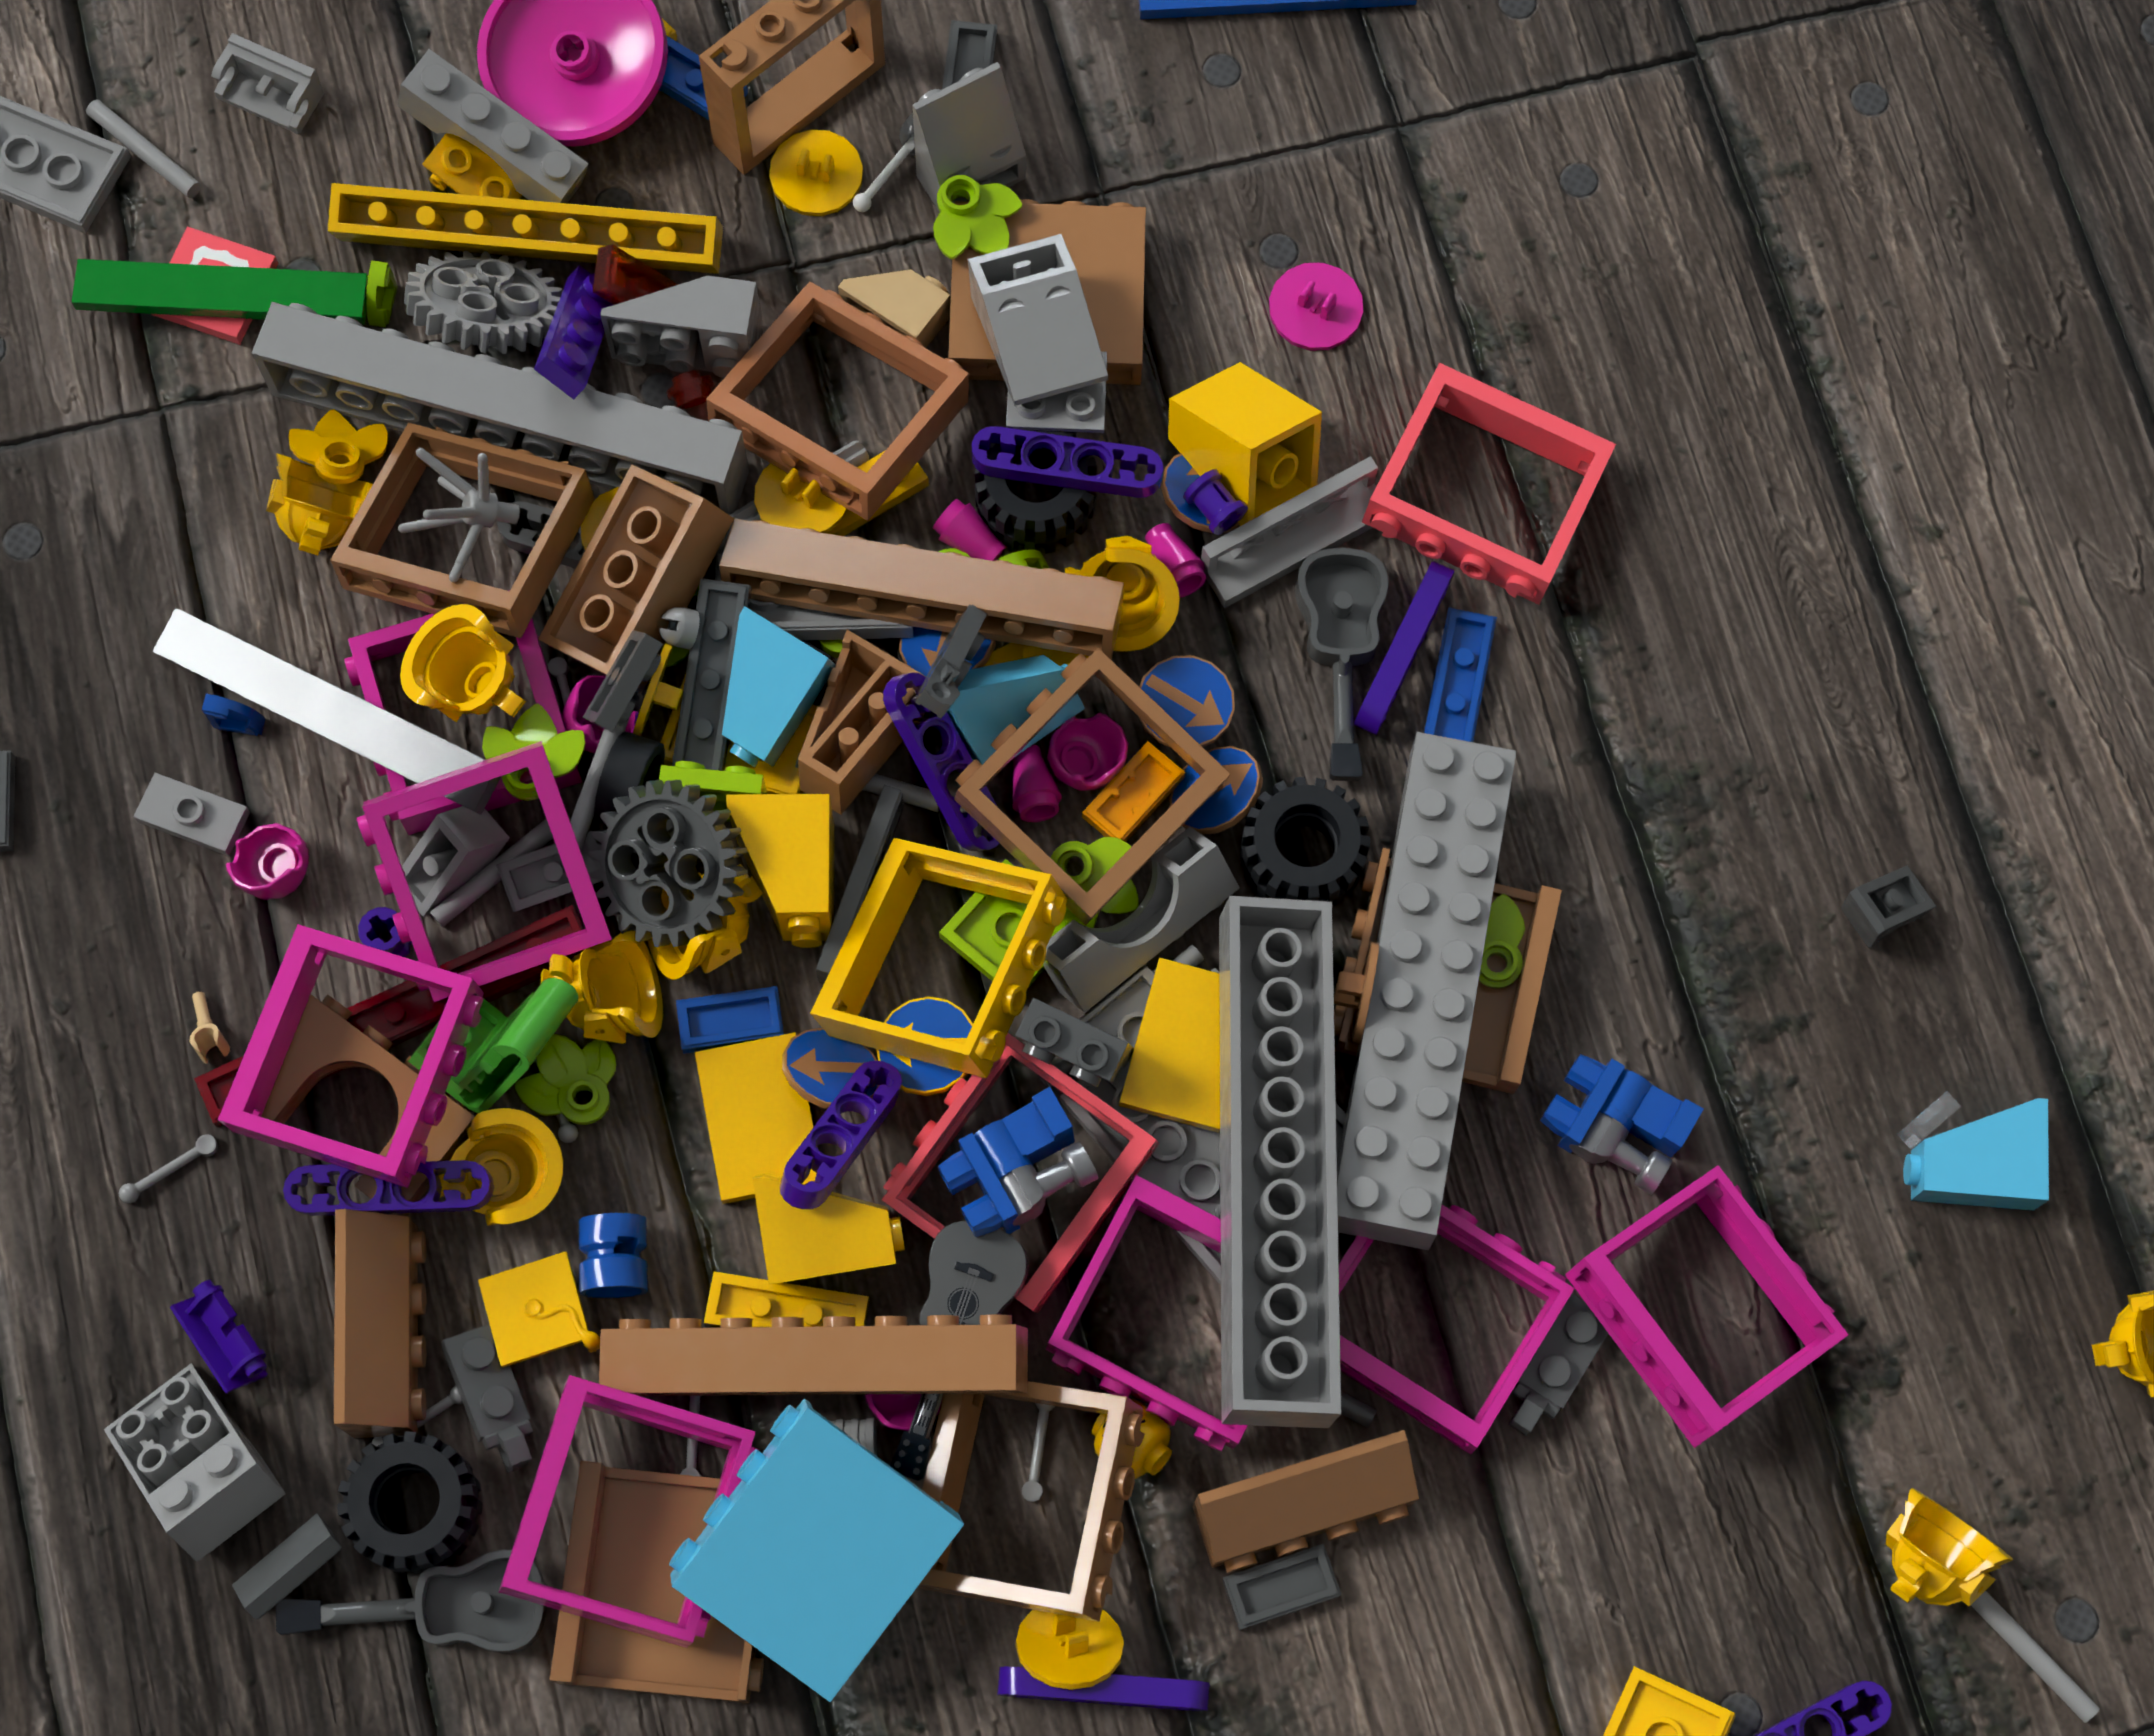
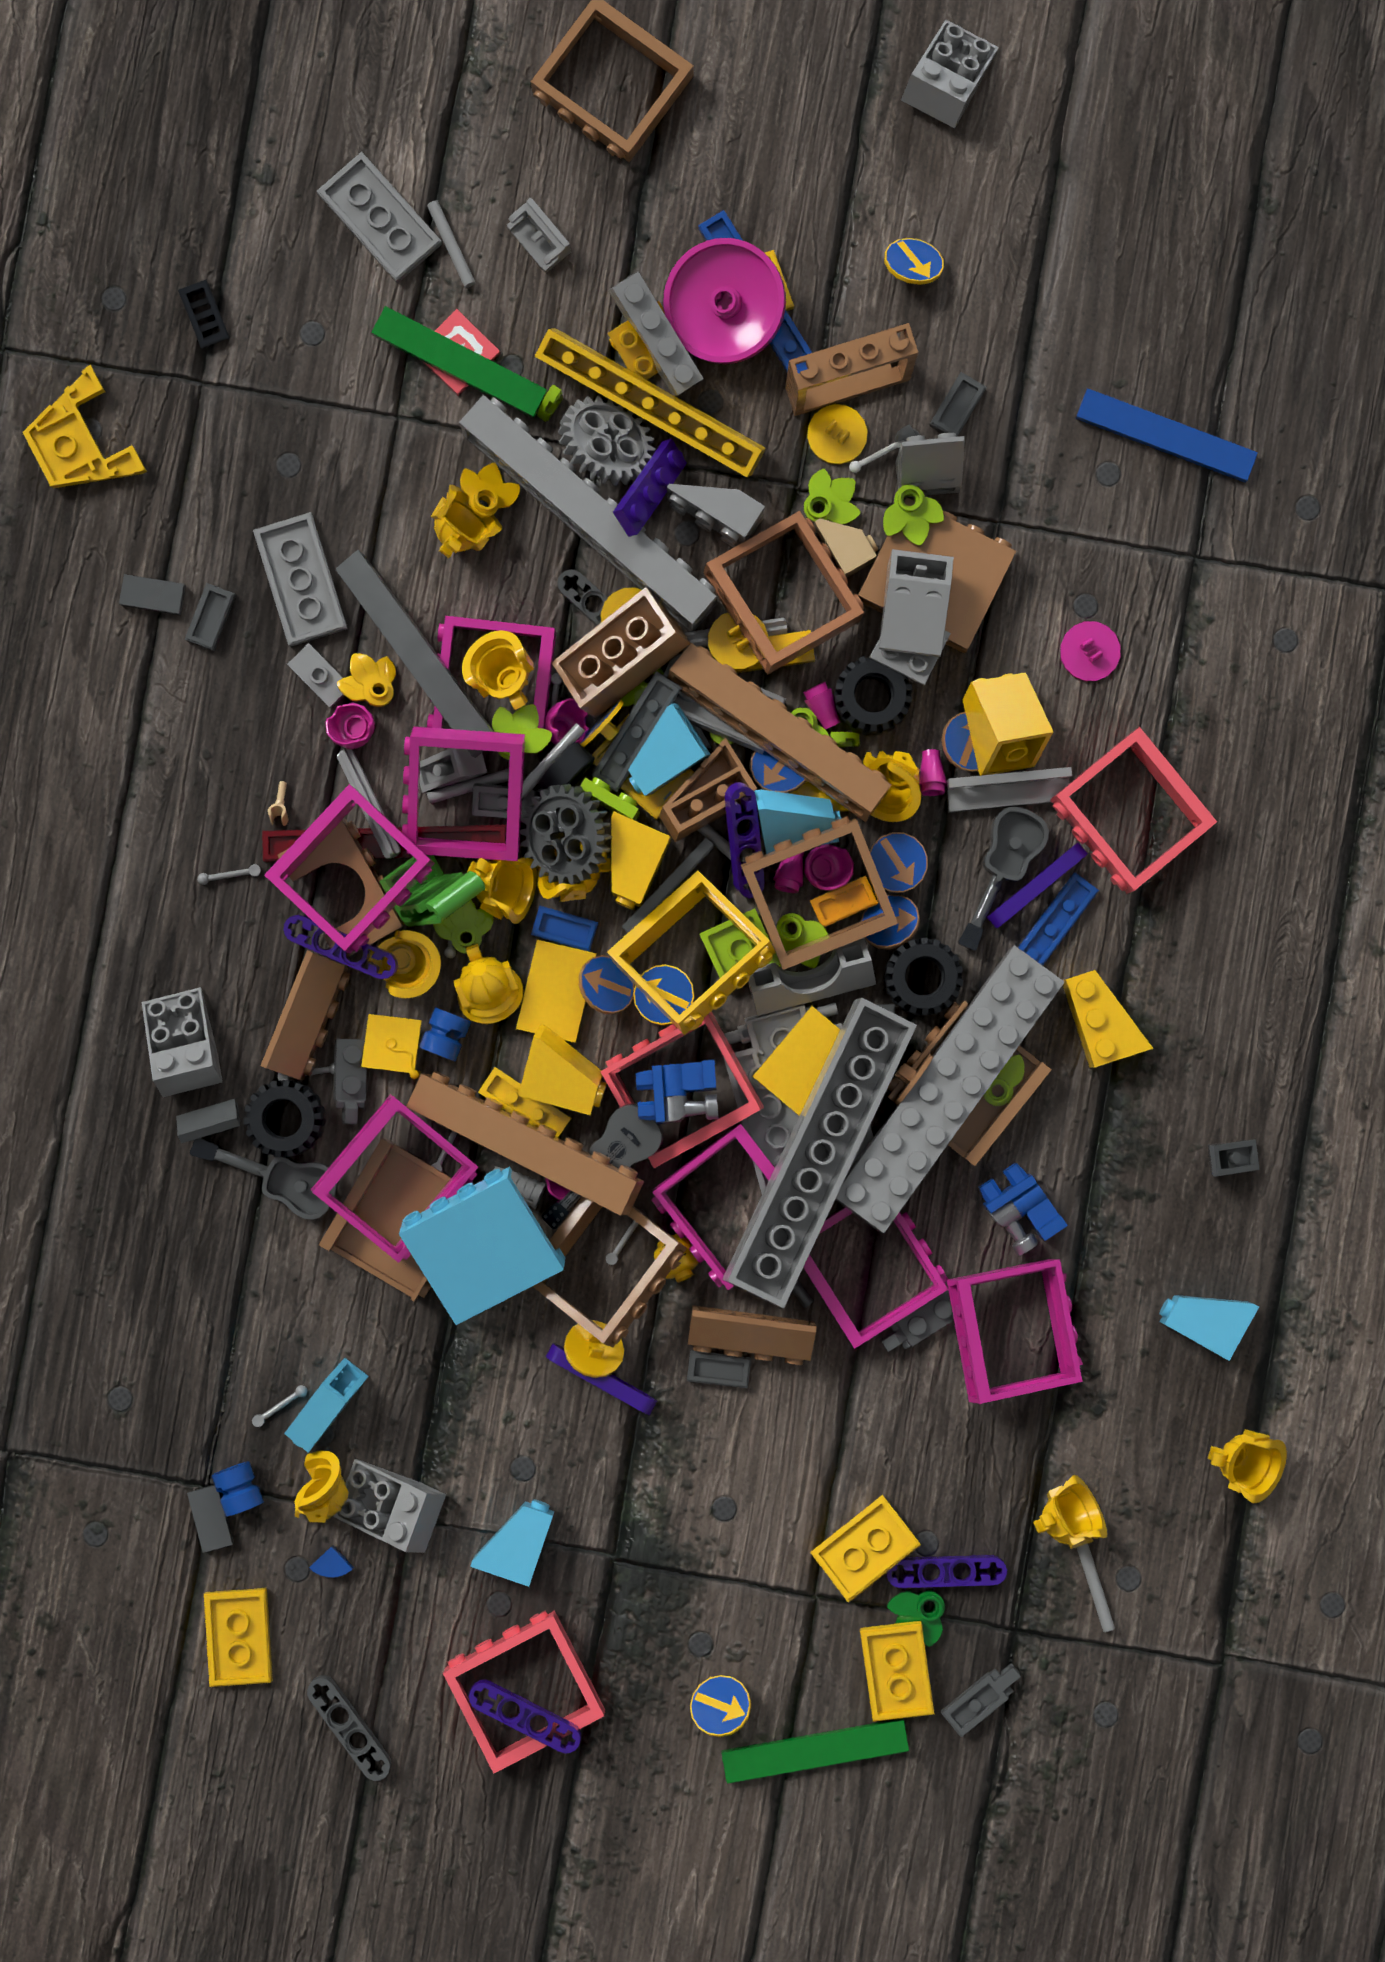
camera: 30 degrees right, 15 degrees up
dark purple hinge [170,1280,268,1394] -> none
blue tile [202,694,266,736] -> none
medium nougat window [330,422,595,638] -> none
dark purple bush [358,907,412,958] -> none
light grey plant [398,448,520,582] -> none
dark grey plate [582,630,663,732] -> none
clear red plate [593,244,678,305] -> none
light grey hinge [659,607,700,650] -> none
clear red plate [666,370,714,410] -> none
dark purple beam [780,1061,902,1210] -> none
dark grey hinge [915,604,987,719] -> none
dark purple beam [972,426,1163,498] -> none
dark grey plate [1015,998,1134,1087] -> none
dark purple bush [1183,469,1248,535] -> none
clear tile [1897,1091,1961,1149] -> none
none -> light grey tile [253,512,348,647]
none -> yellow plate [337,653,396,707]
none -> light grey axle [337,749,401,859]
none -> yellow helmet [453,943,524,1024]
none -> lime plate [804,468,860,525]
none -> yellow wedge [1063,970,1153,1068]

